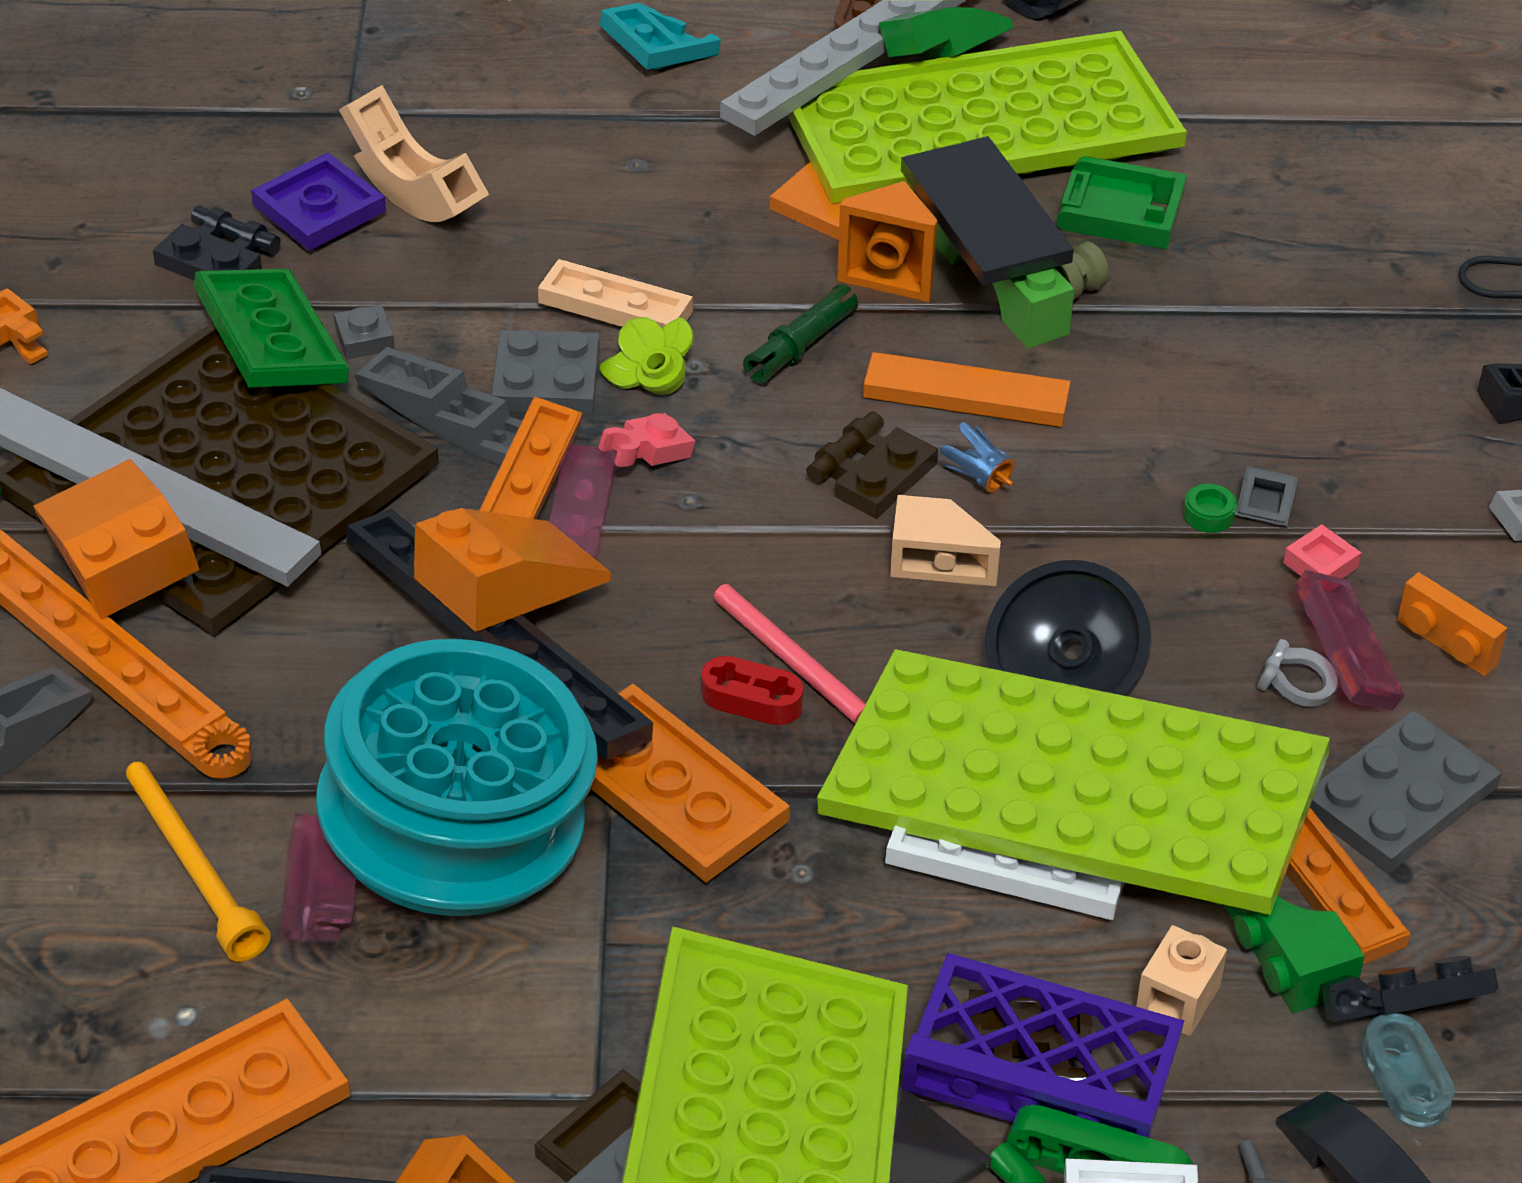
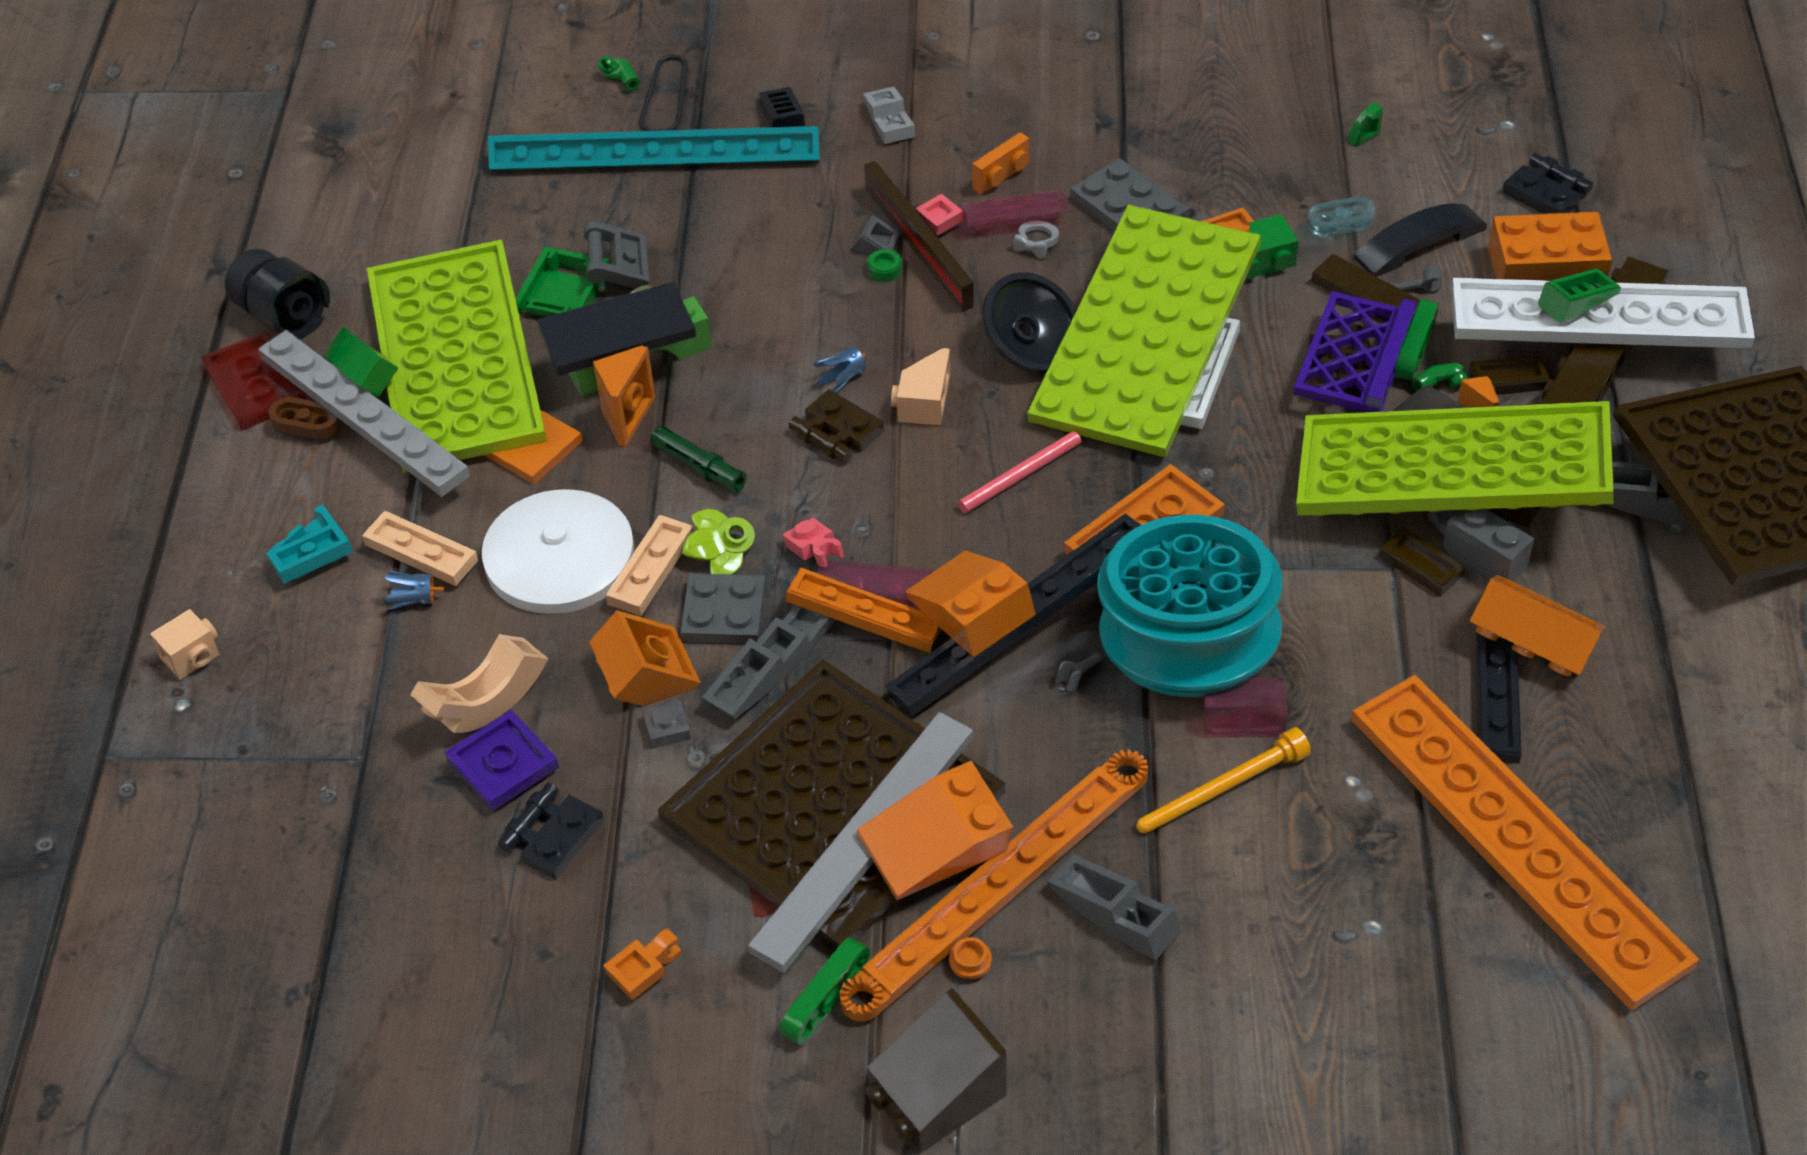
camera: 85 degrees left, 5 degrees up
green tile [194,269,349,387] -> none
red beam [701,656,804,725] -> none
orange tile [863,352,1071,427] -> none
light nougat brick [1136,925,1228,1037] -> none
black hinge [1321,956,1499,1022] -> none
none -> light nougat plate [362,511,478,586]
none -> flat silver piece [385,571,444,610]
none -> white dish [482,489,634,614]
none -> teal plate [488,126,820,170]
none -> dark grey plate [584,221,650,289]
none -> orange slope [589,610,701,706]
none -> dark brown tile [864,161,974,312]
none -> dark brown tile [1311,254,1420,321]

